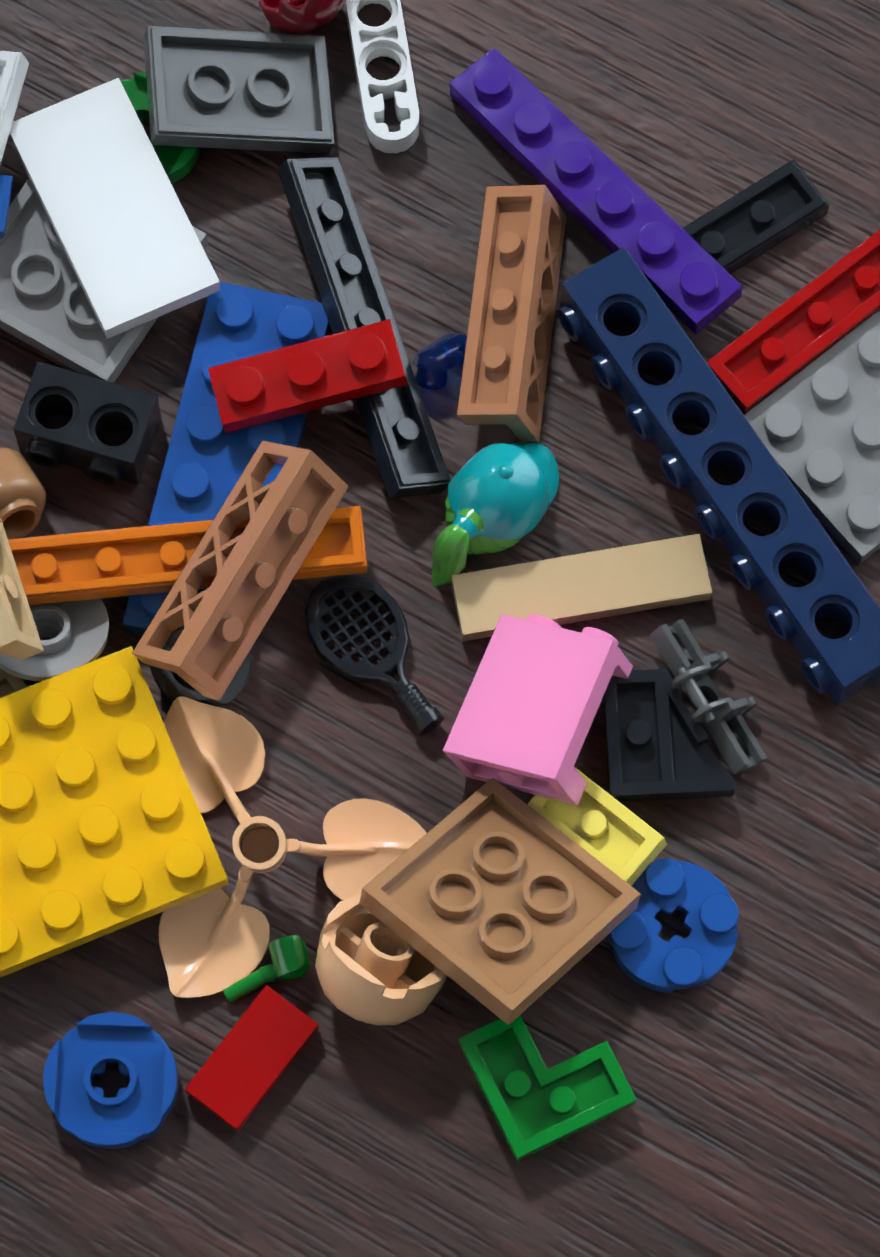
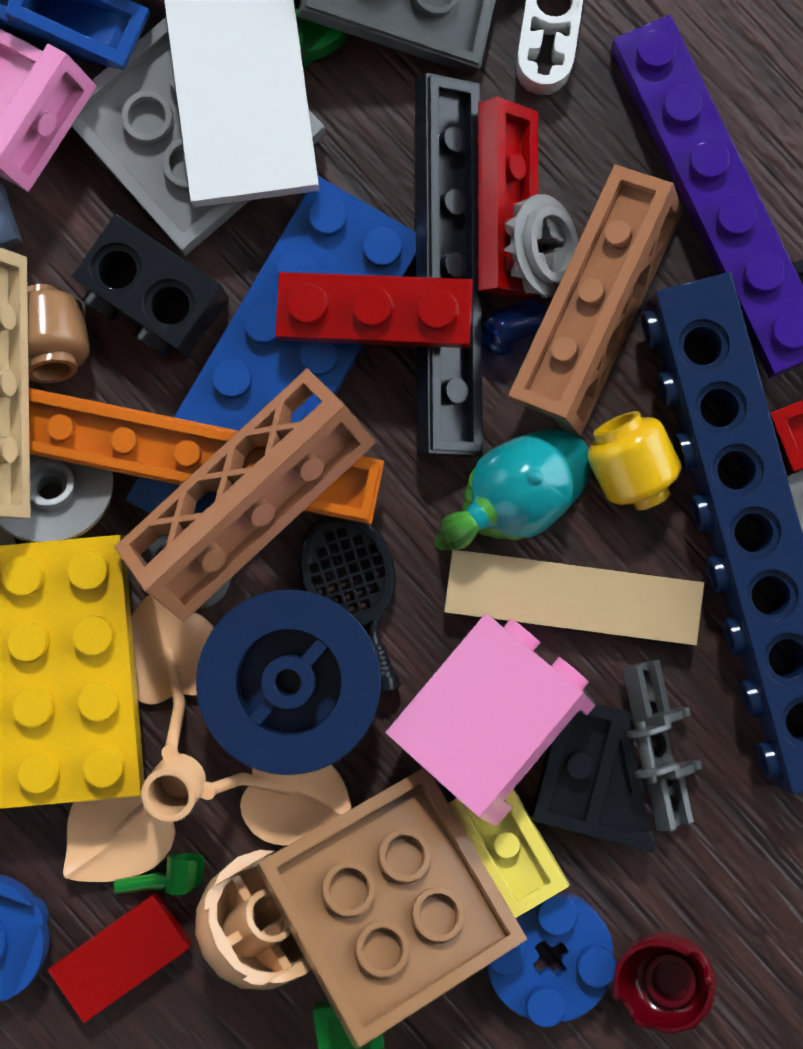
camera: 20 degrees right, 15 degrees up
none -> dark blue piece [196,590,381,775]
none -> red plate [477,97,539,300]
none -> light grey gear [504,194,578,299]
none -> yellow head [587,411,682,510]
none -> dark red hair [612,931,716,1034]

